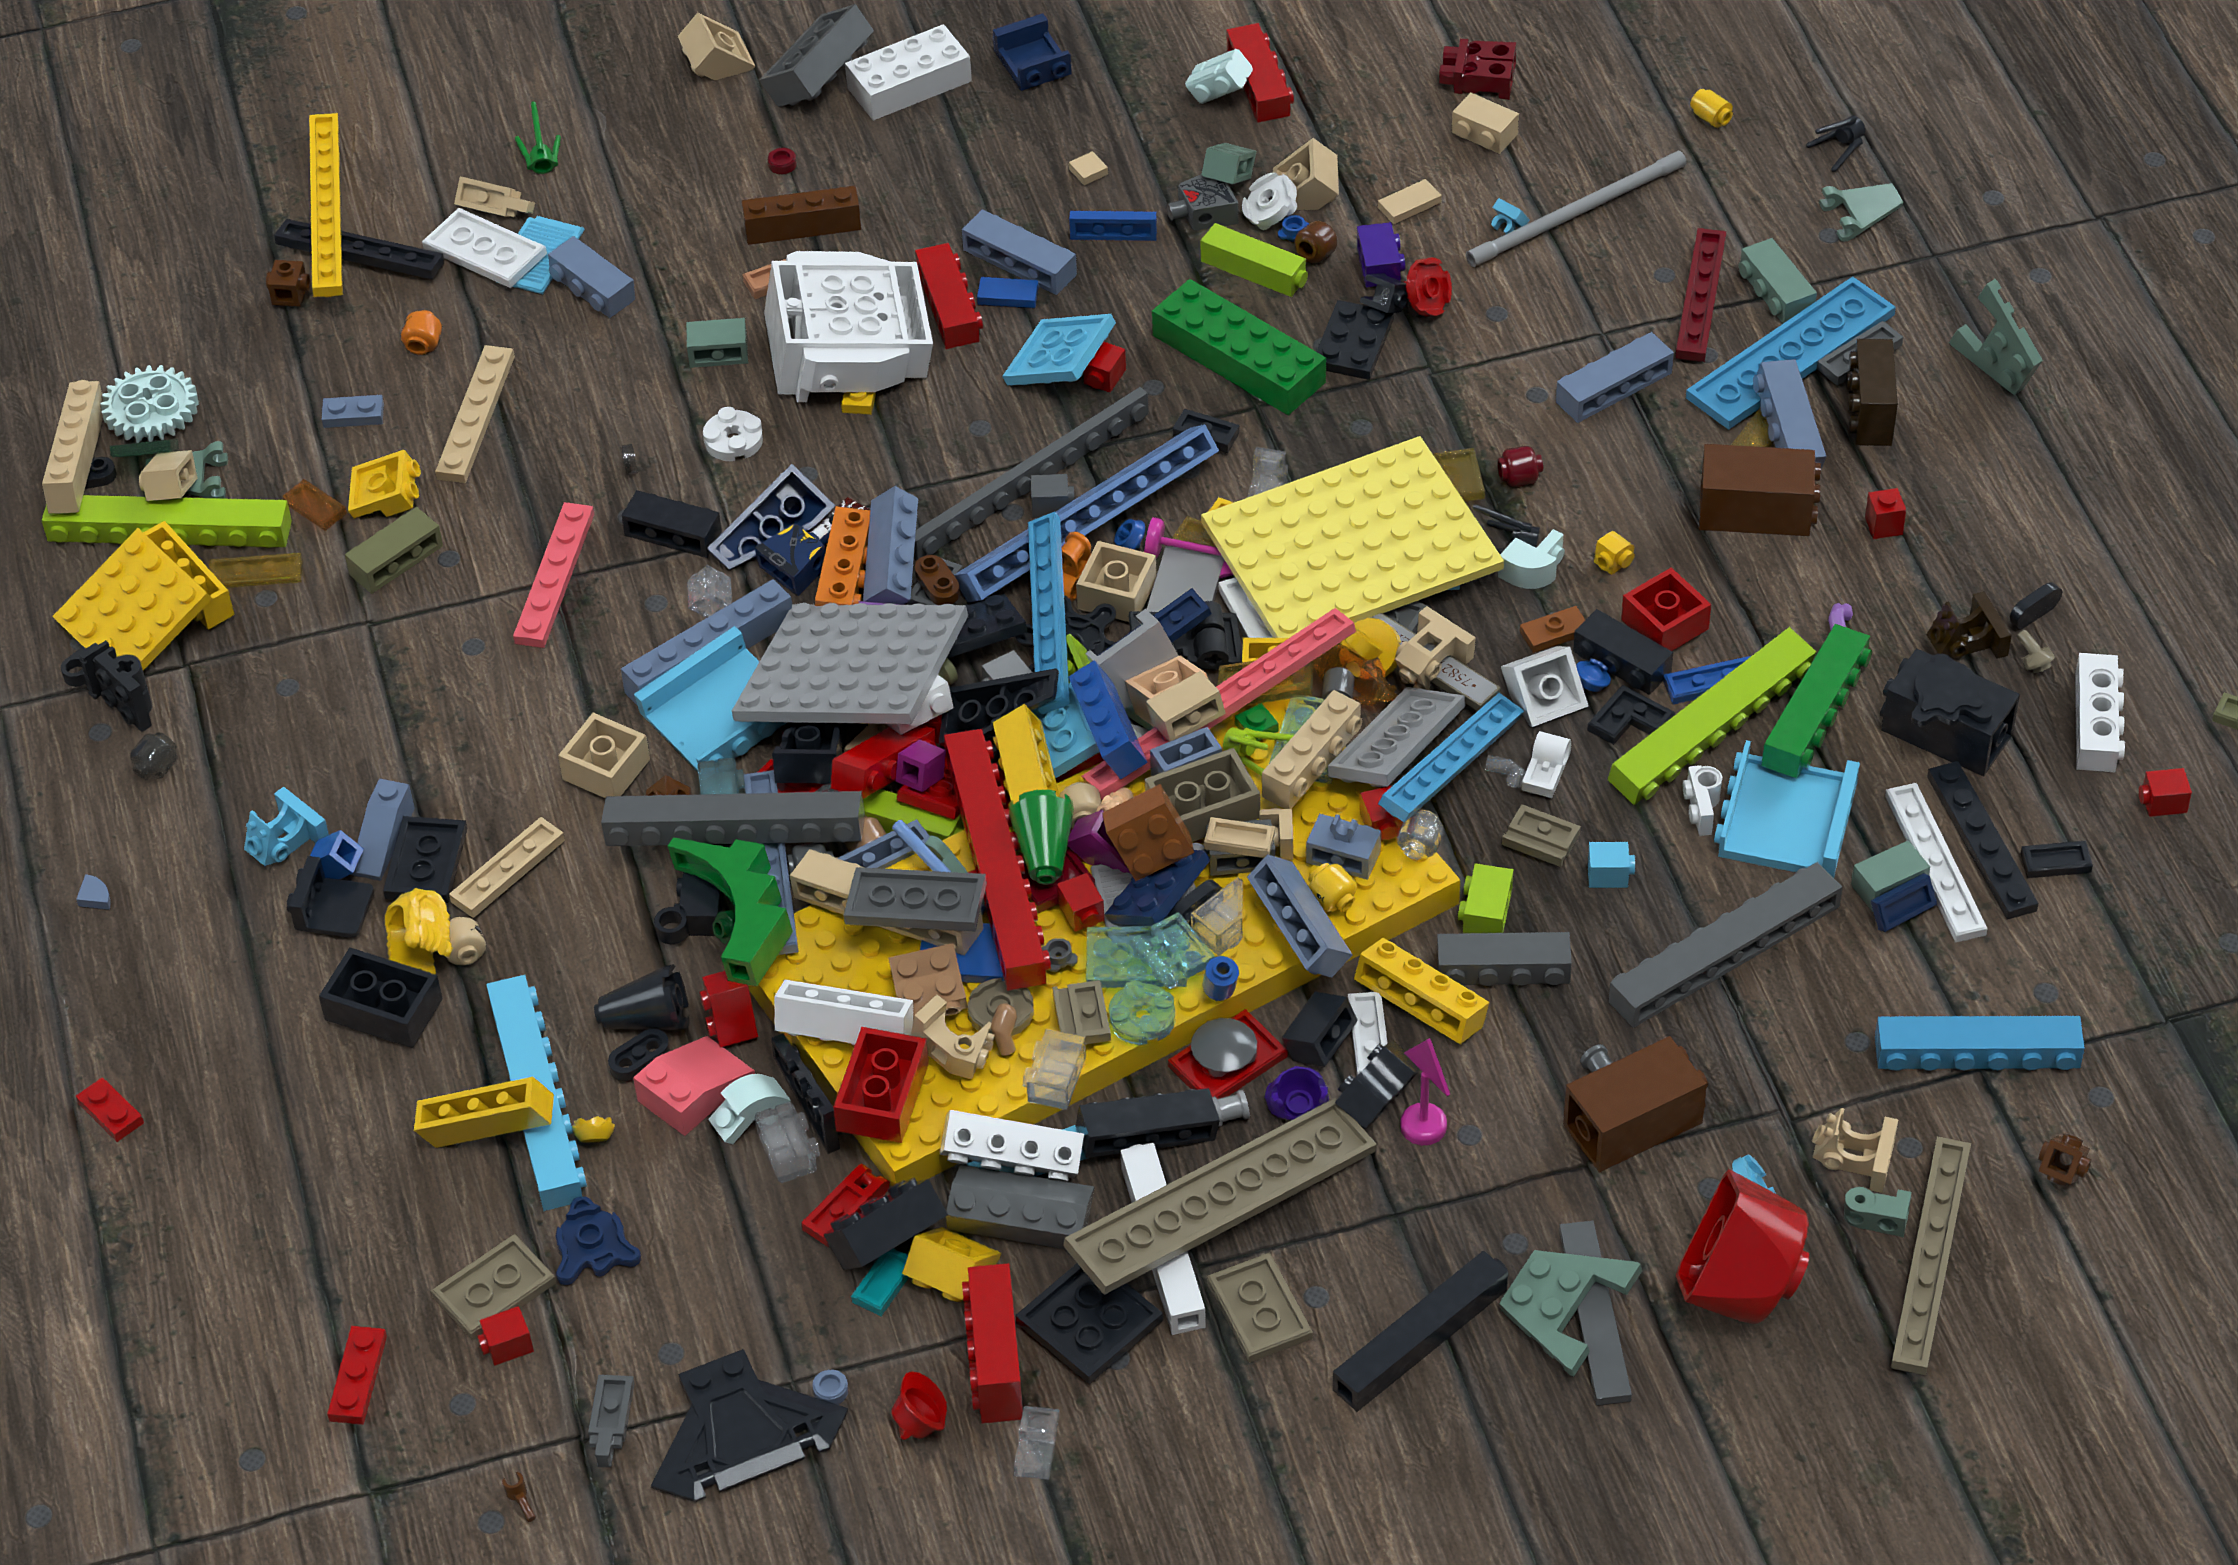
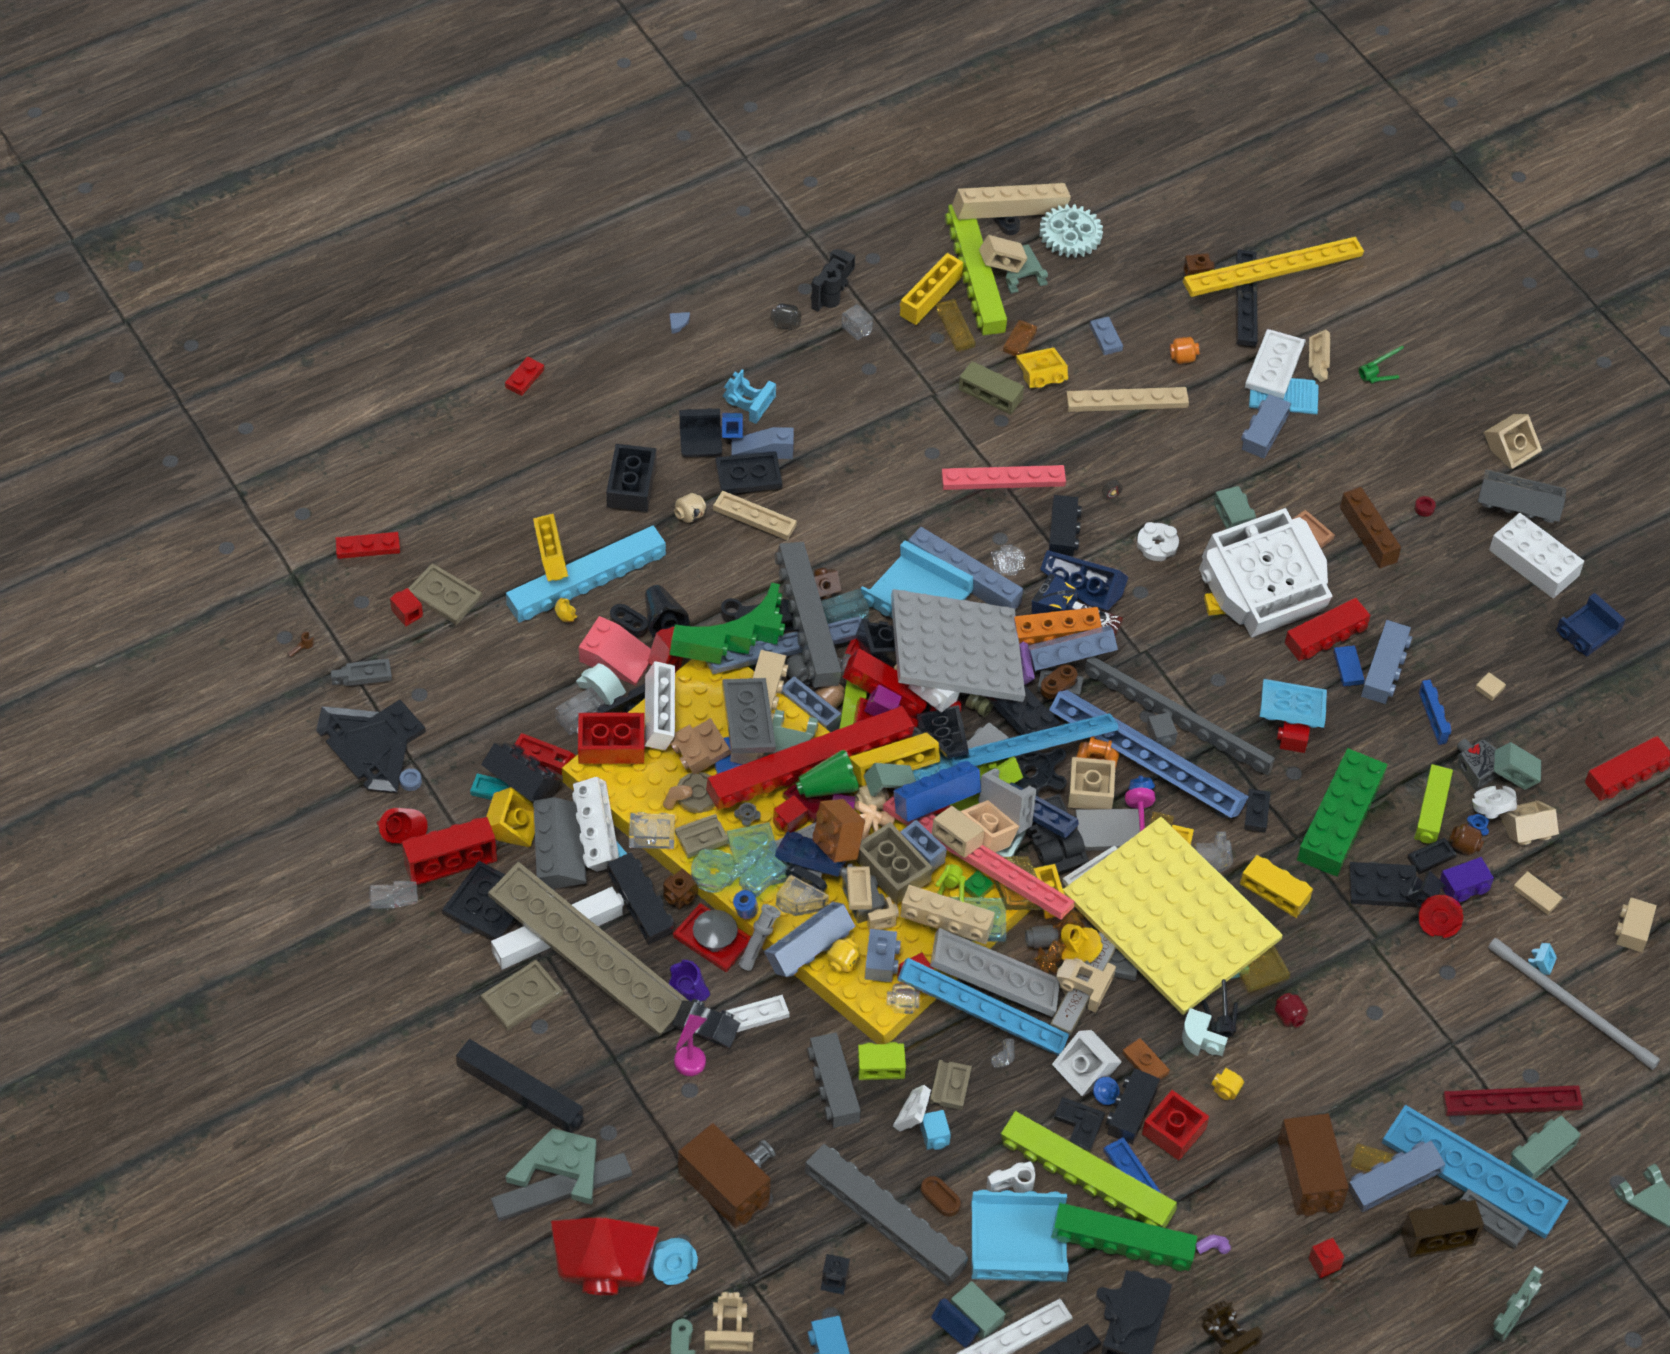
camera: 70 degrees right, 5 degrees up
yellow plate [52,528,213,670] -> none
clear green tile [109,439,179,458] -> none
yellow piece [384,888,453,974] -> none
dark blue tile [556,1196,641,1285] -> none
tan brick [558,713,650,798] -> none
medium blue bar [892,820,985,913] -> none
tan tile [911,995,995,1079] -> none
light aqua brick [1185,49,1253,104] -> none
light grey bush [1212,1090,1250,1126] -> none
black brick [1282,991,1358,1067] -> none
yellow brick [1354,938,1489,1044] -> none
white plate [1522,731,1571,798] -> none
sand blue brick [1556,332,1674,423] -> none
none -> reddish brown brick [663,868,698,909]
none -> light grey pin [739,904,781,971]
none -> black window [820,1254,850,1295]
none -> clear brick [842,304,873,340]
none -> sand green panel [864,763,916,797]
none -> white wing [893,1085,931,1131]
none -> reddish brown tile [921,1176,961,1217]
none -> yellow brick [1240,855,1313,918]
none -> black tile [1407,837,1457,875]

